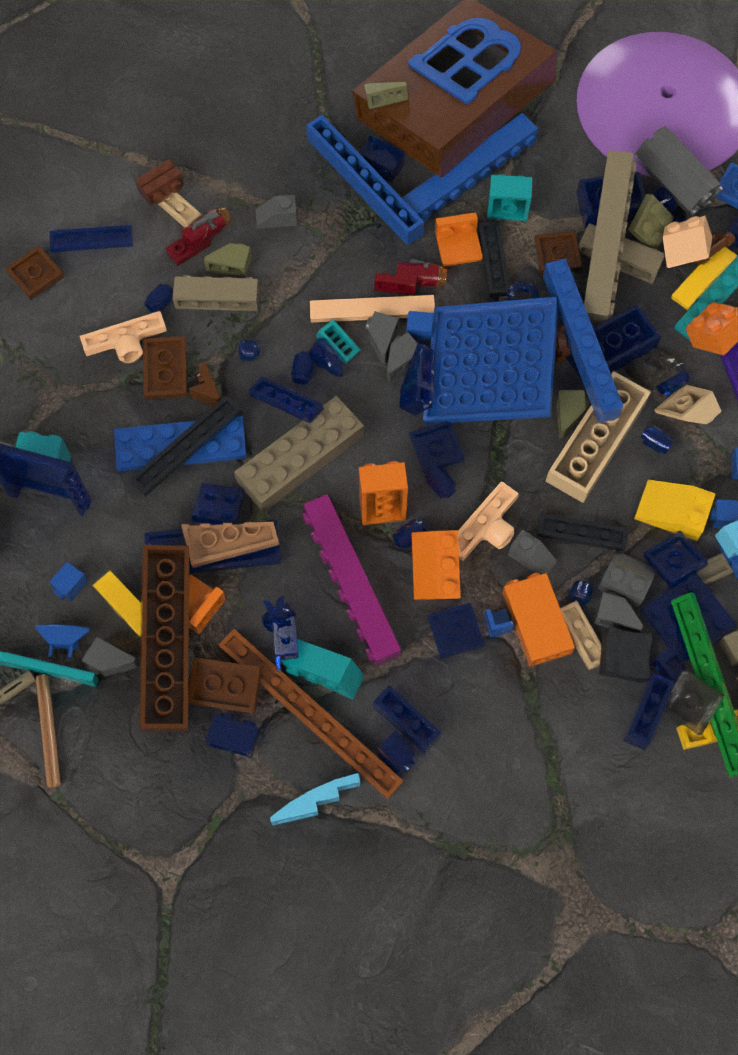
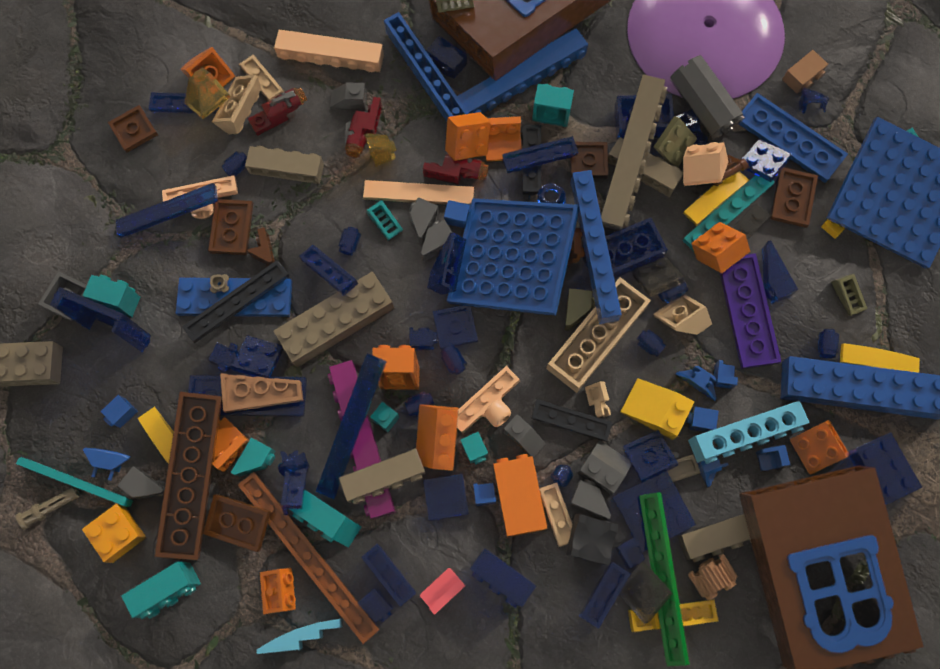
camera: 10 degrees right, 5 degrees up
medium nougat axle [36,674,61,788] -> none
copper brick [135,159,184,206] -> none
olive slope [204,243,252,278] -> none
clear blue brick [205,713,260,758] -> none
clear blue piece [238,340,260,361] -> none
clear blue plate [308,338,343,377] -> none
none -> light orange brick [82,504,147,563]
none -> clear blue tile [116,183,218,238]
none -> teal brick [121,561,201,619]
none -> orange slope [181,47,235,99]
none -> clear yellow slope [184,68,231,119]
none -> clear blue piece [208,342,243,372]
none -> dark tan plate [210,274,229,293]
none -> tan slope [212,75,261,134]
none -> teal slope [231,438,276,477]
none -> orange bracket [260,568,296,614]
none -> light nougat brick [274,30,384,72]
none -> clear blue plate [316,353,387,499]
none -> dark tan brick [339,449,426,504]
none -> dark red plate [345,97,382,158]
none -> clear yellow slope [365,133,397,166]
none -> teal brick [370,402,400,433]
none -> clear blue brick [409,327,437,350]
none -> coral panel [420,568,466,615]
none -> orange brick [445,112,491,161]
none -> teal brick [460,432,488,465]
none -> clear blue brick [470,548,536,608]
none -> clear blue plate [502,136,578,174]
none -> tan plate [585,381,611,418]
none -> blue piece [676,366,716,401]

